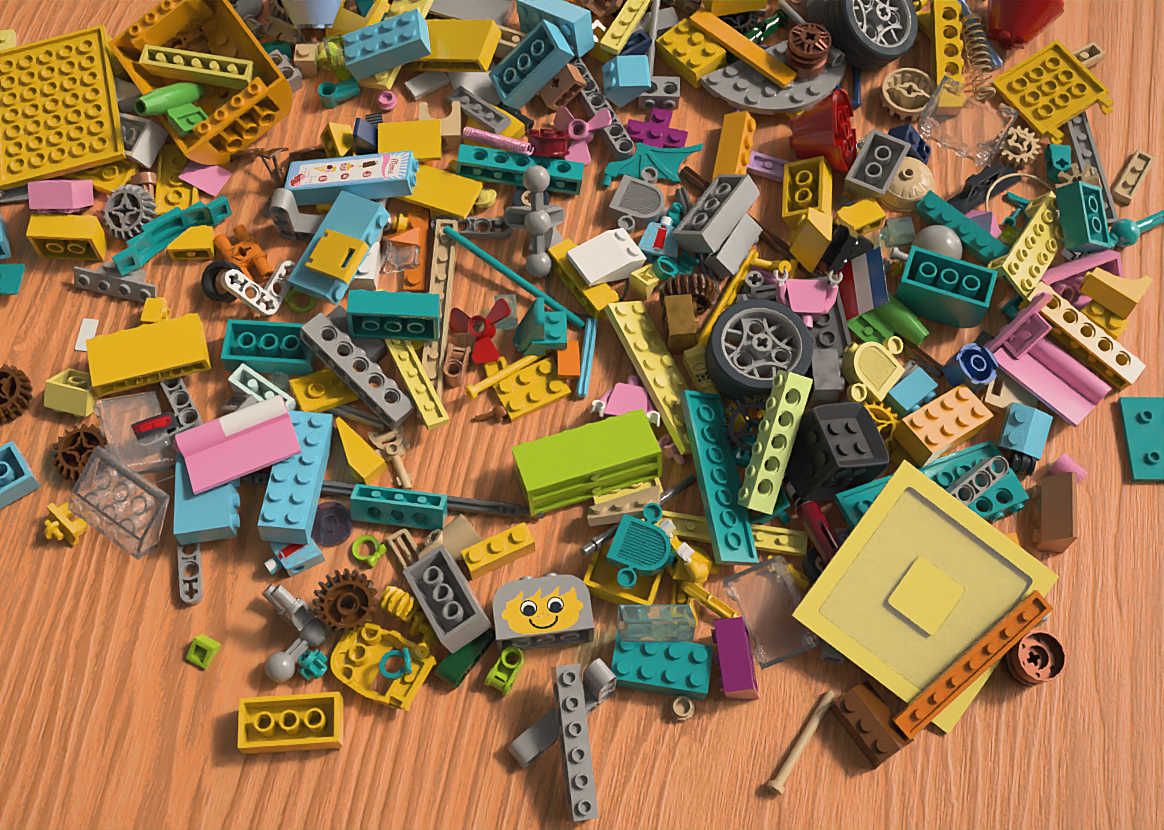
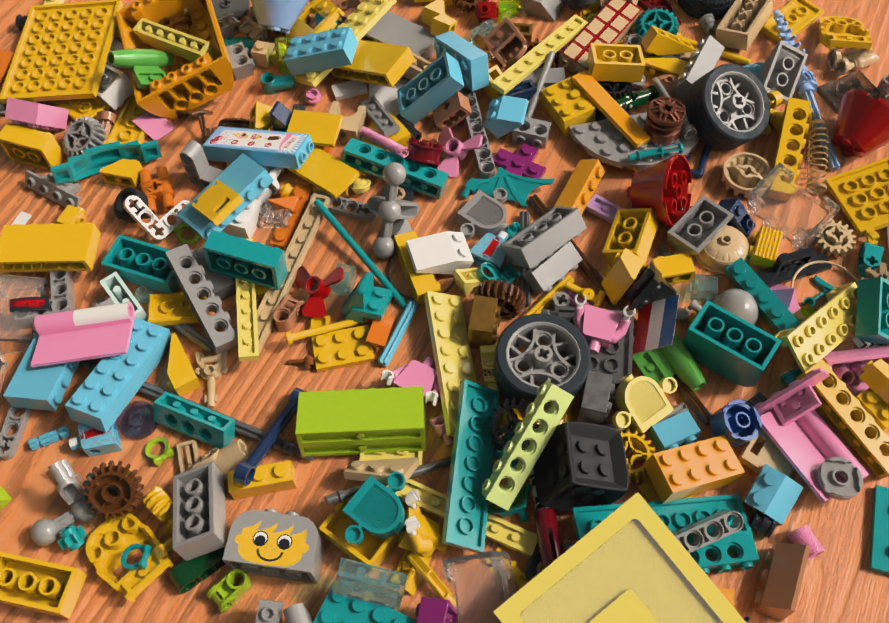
camera: 20 degrees right, 5 degrees down
none -> medium azure axle [28,425,71,450]
none -> dark blue piece [233,388,307,486]
none -> teal piece [628,143,684,162]
none -> yellow brick [748,226,783,268]
none -> light grey tile [816,457,863,500]

